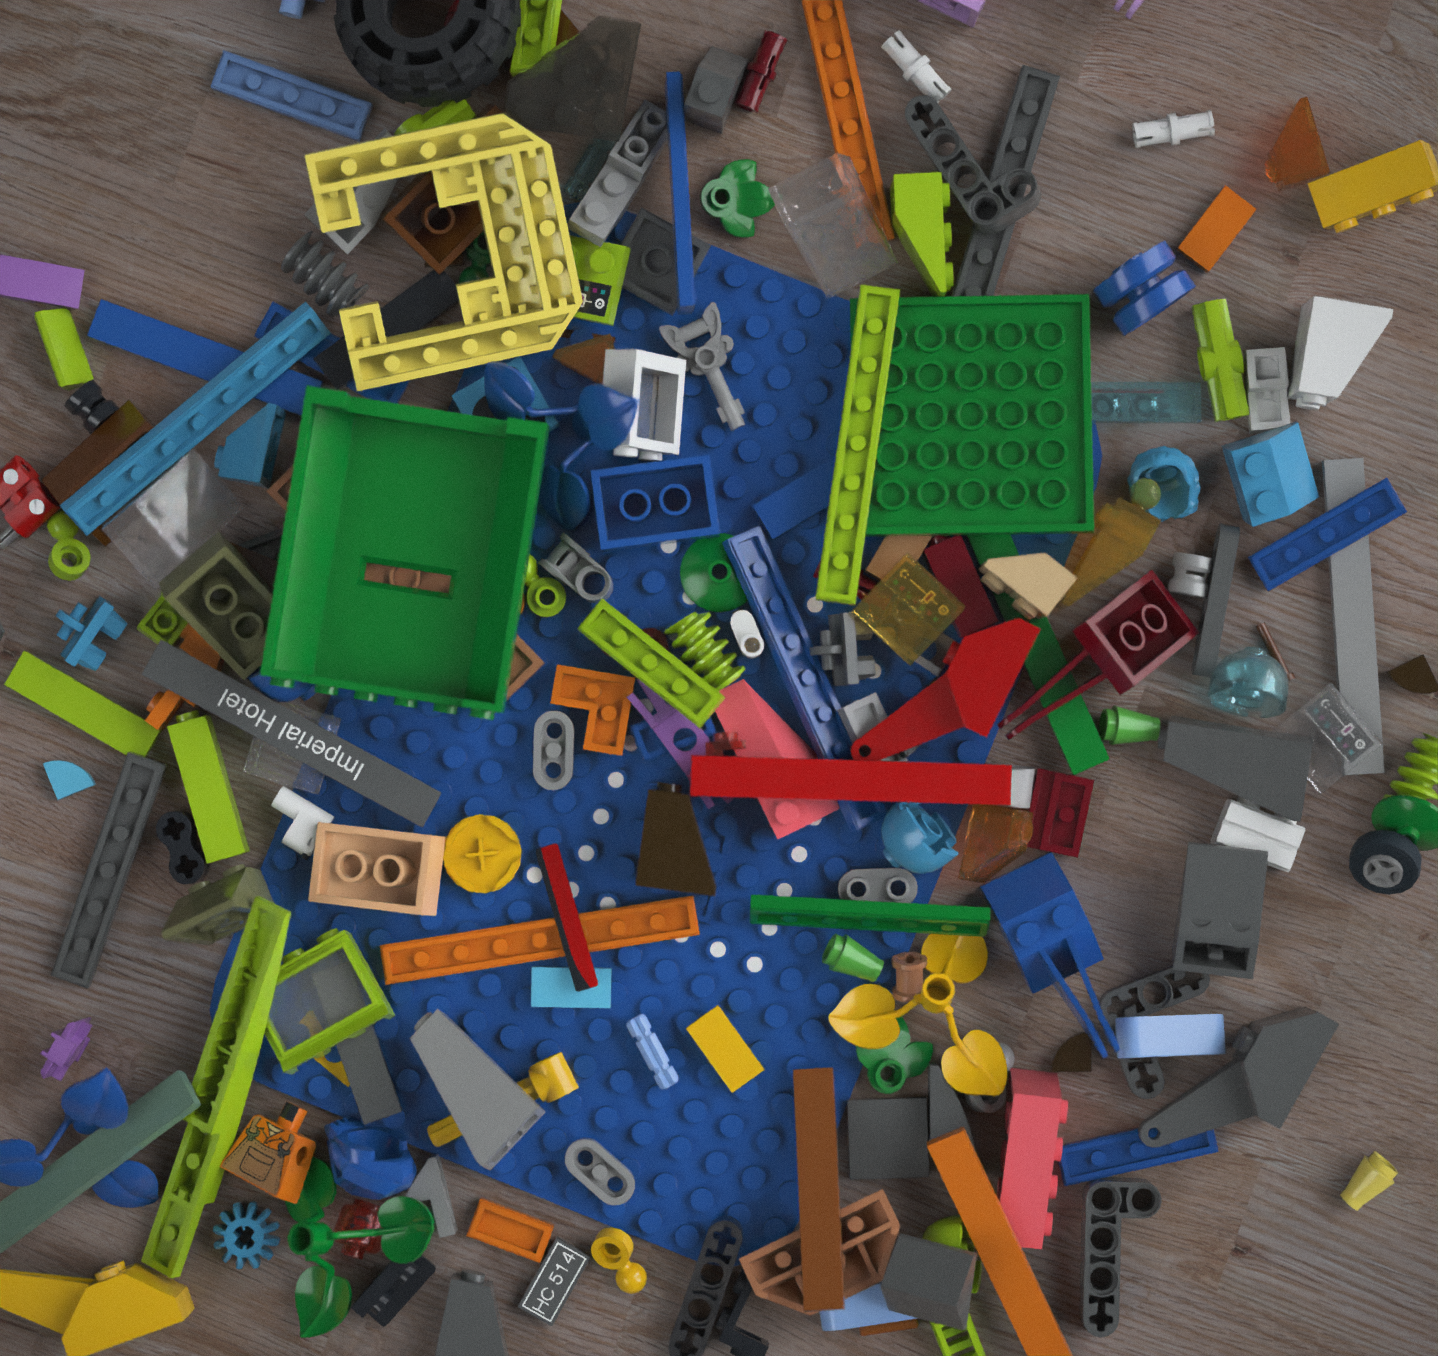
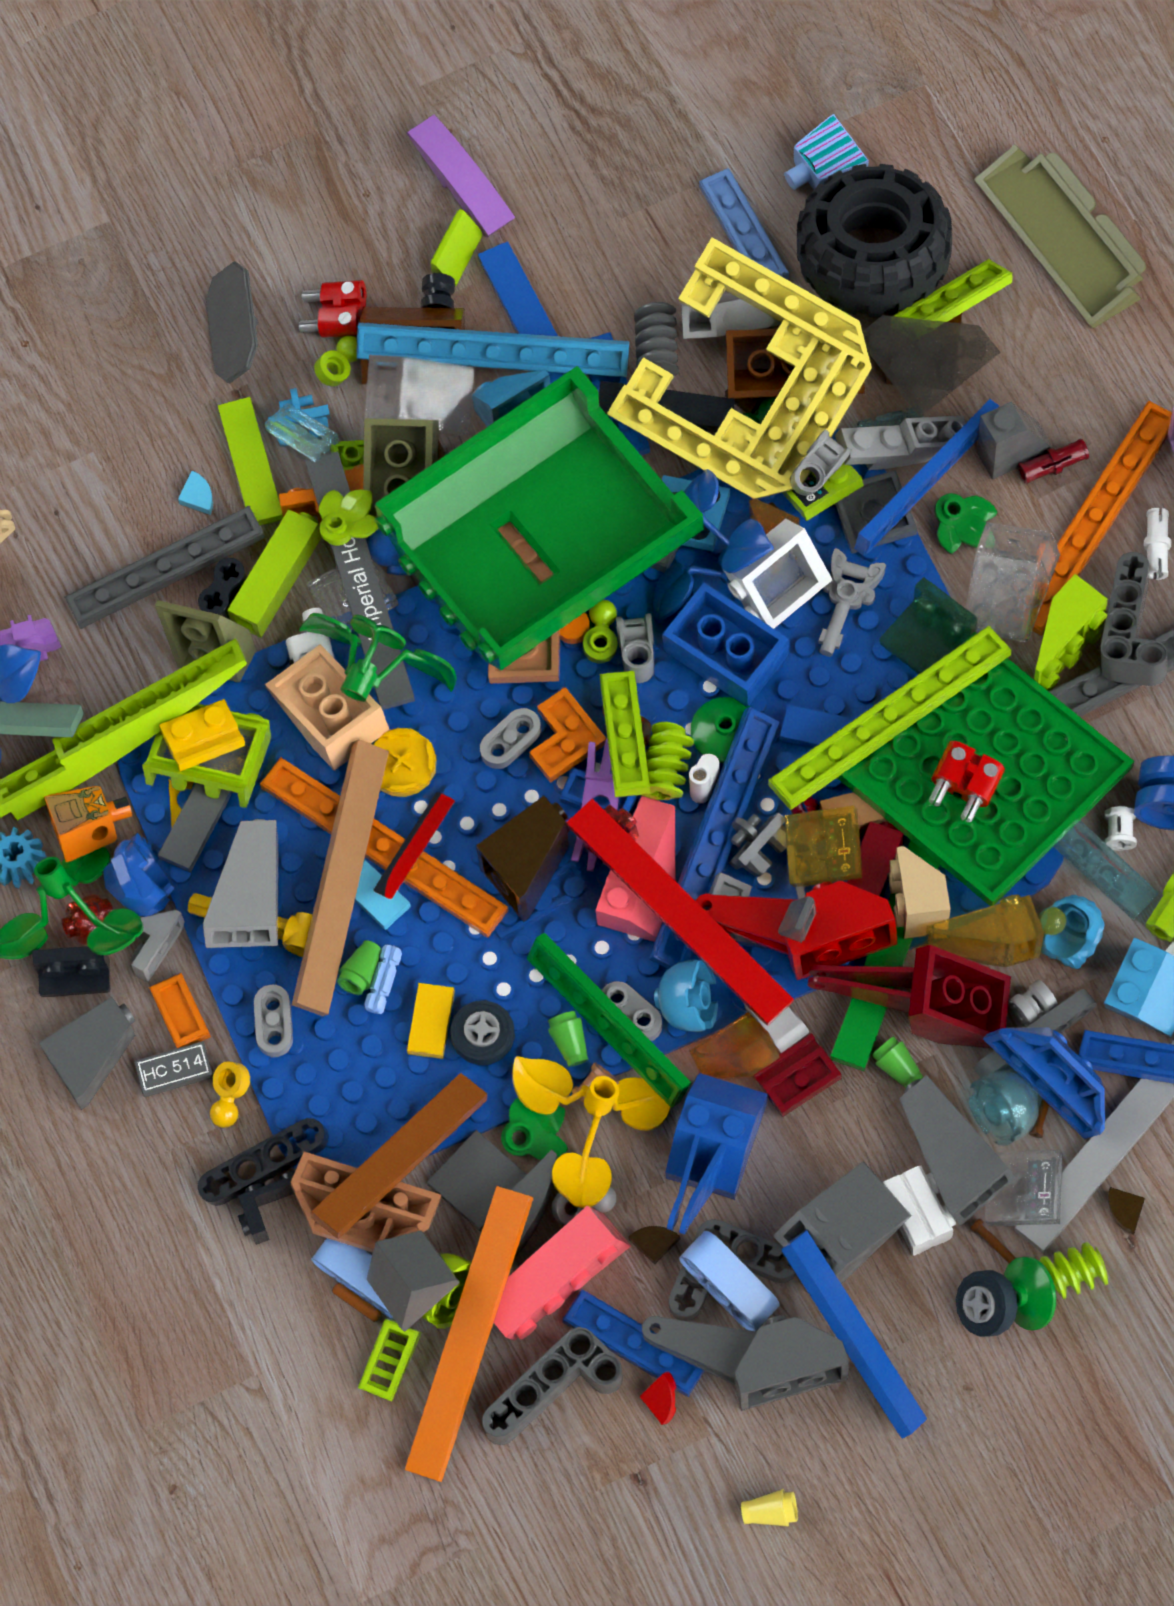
camera: 50 degrees right, 20 degrees down
none -> yellow plate [159,699,245,772]
none -> clear light blue tile [265,403,339,462]
none -> medium nougat tile [292,739,389,1016]
none -> green plant [299,613,457,702]
none -> lime plate [319,489,378,546]
none -> bright green cone [337,940,382,995]
none -> black wheel [450,1000,515,1065]
none -> red tile [640,1372,677,1425]
none -> dark grey slope [778,896,816,943]
none -> blue tile [781,1230,927,1439]
none -> light grey piece [790,429,852,496]
none -> clear green bracket [879,577,978,674]
none -> red piece [929,741,1005,822]
none -> reddish brown piece [970,1219,1016,1263]
none -> blue wedge [983,1027,1105,1139]
none -> white bush [1104,806,1137,851]

